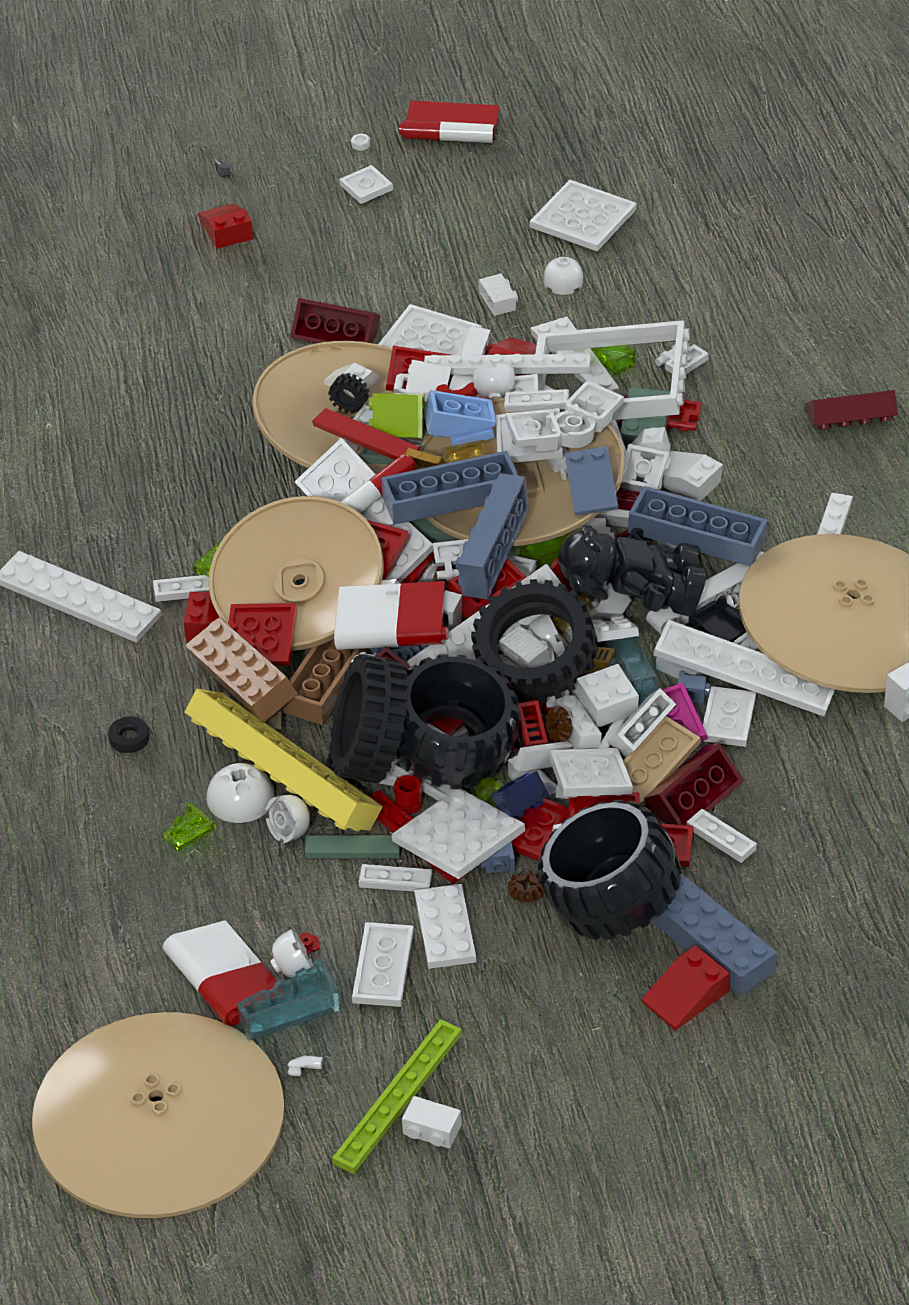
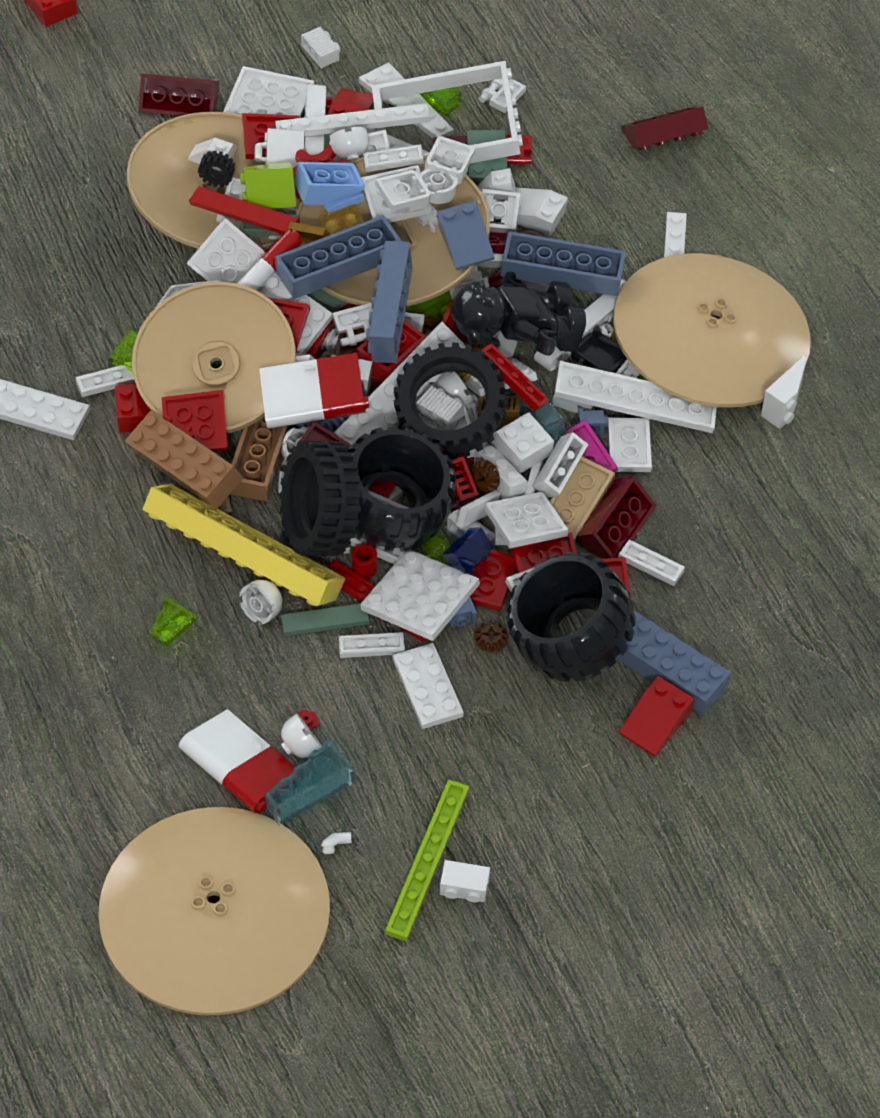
camera: 15 degrees left, 10 degrees up
black tyre [108,716,149,753] -> none
white piece [207,763,275,823] -> none
white plate [352,922,414,1007] -> none
white cylinder [544,257,583,295] -> none
none -> red plate [481,343,550,412]

